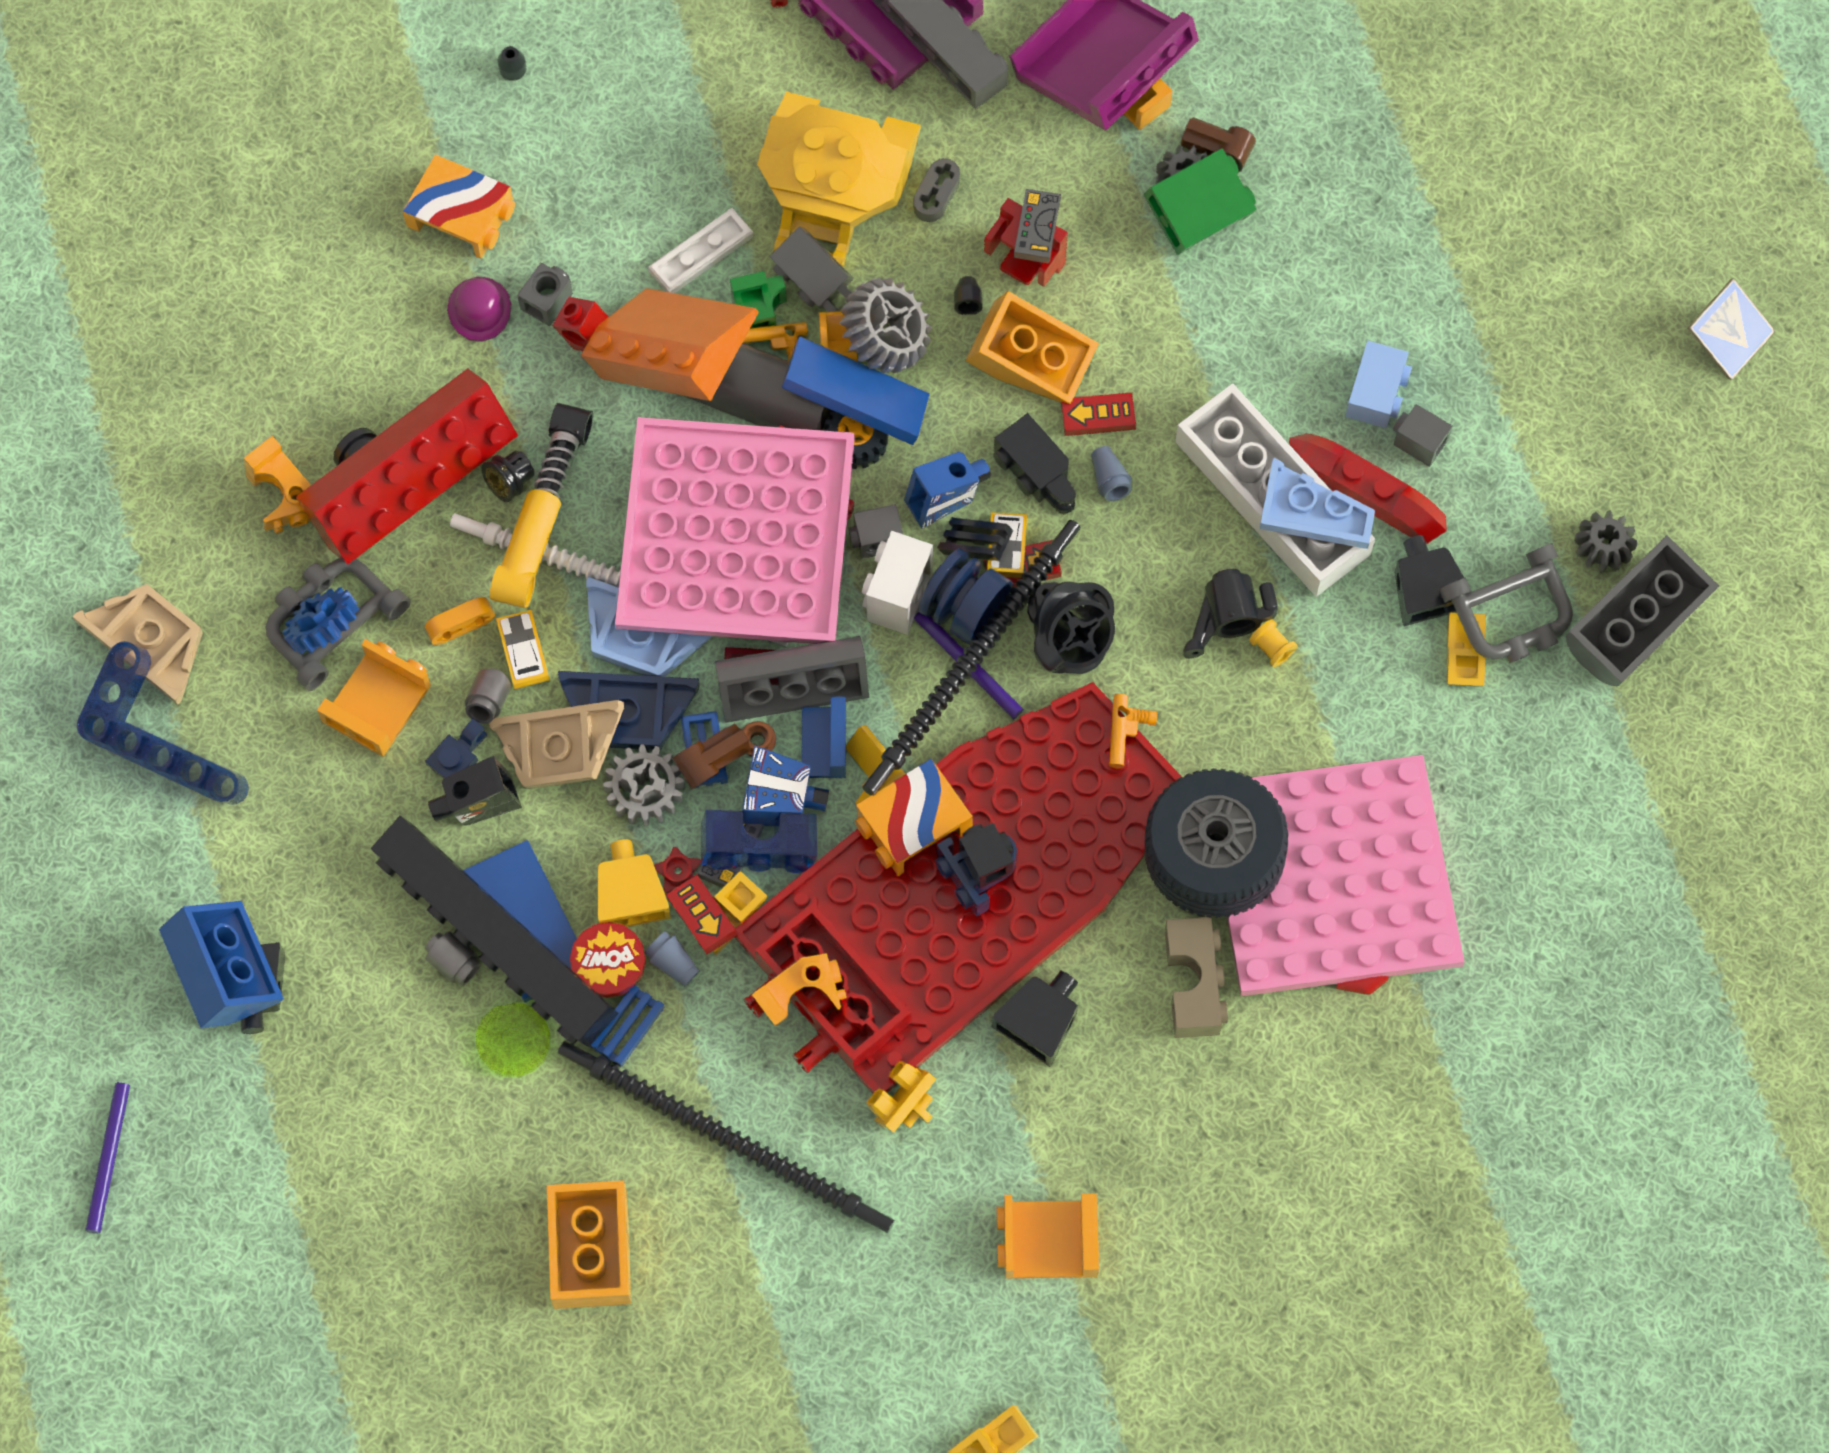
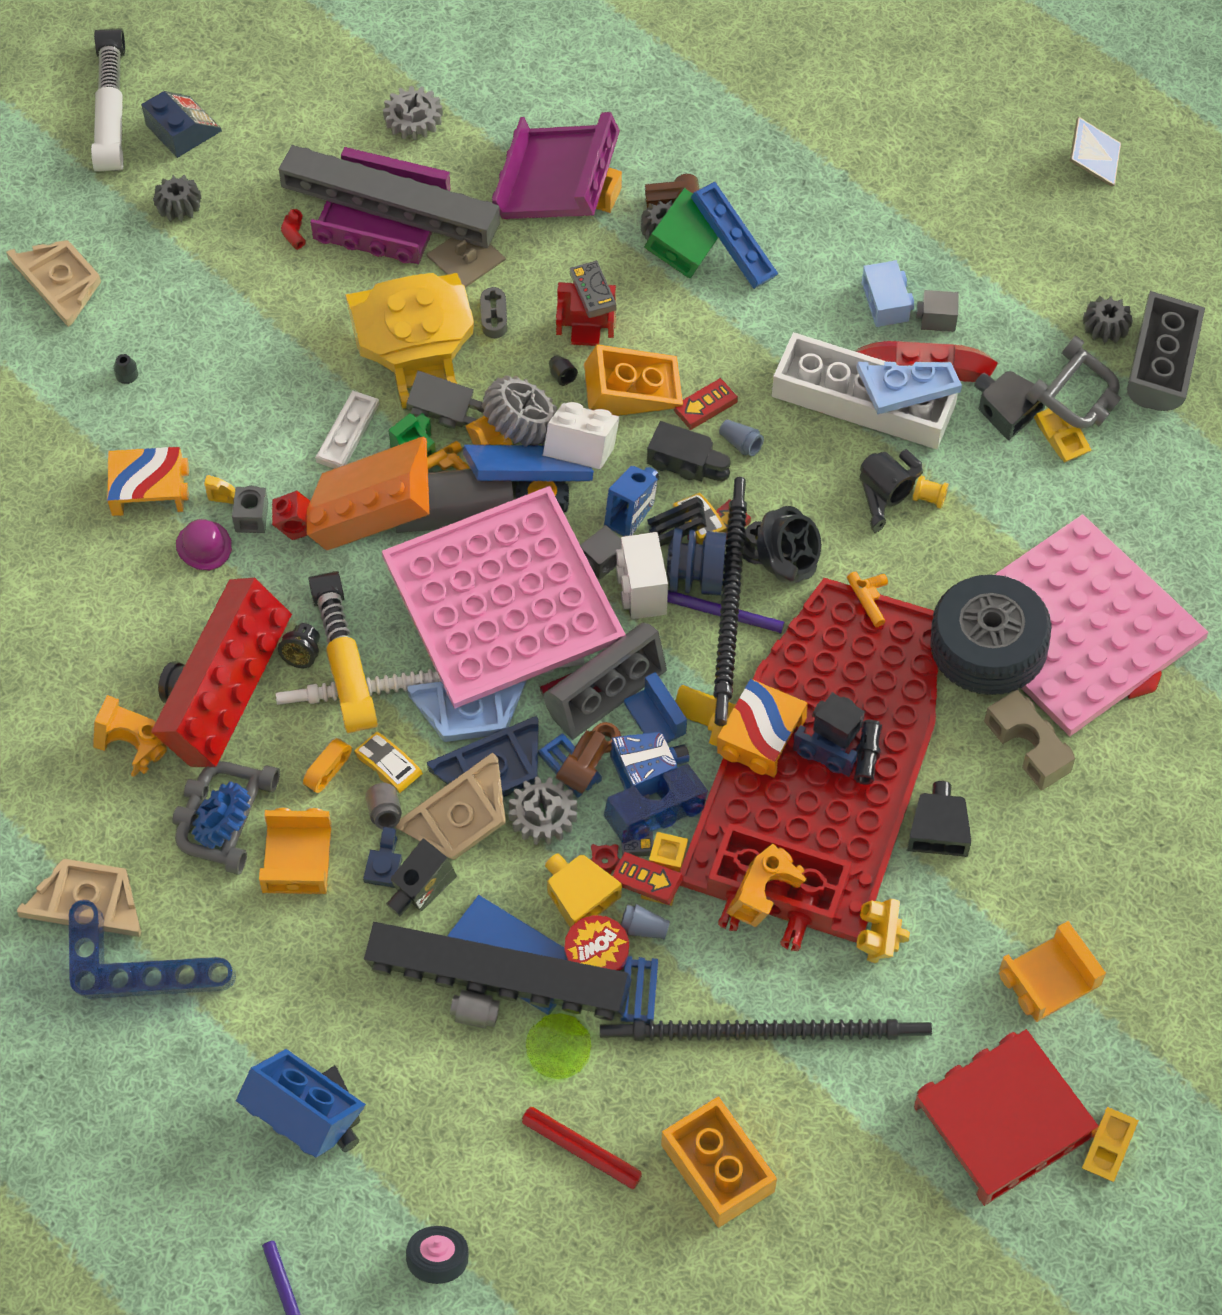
camera: 30 degrees left, 10 degrees down
none -> yellow tile [204,475,235,504]
none -> black wheel [406,1226,469,1284]
none -> dark tan piece [426,238,506,288]
none -> red axle [522,1107,642,1189]
none -> white brick [543,402,619,469]
none -> blue tile [691,182,778,289]
none -> black pin [854,720,882,785]
none -> red panel [914,1029,1099,1206]

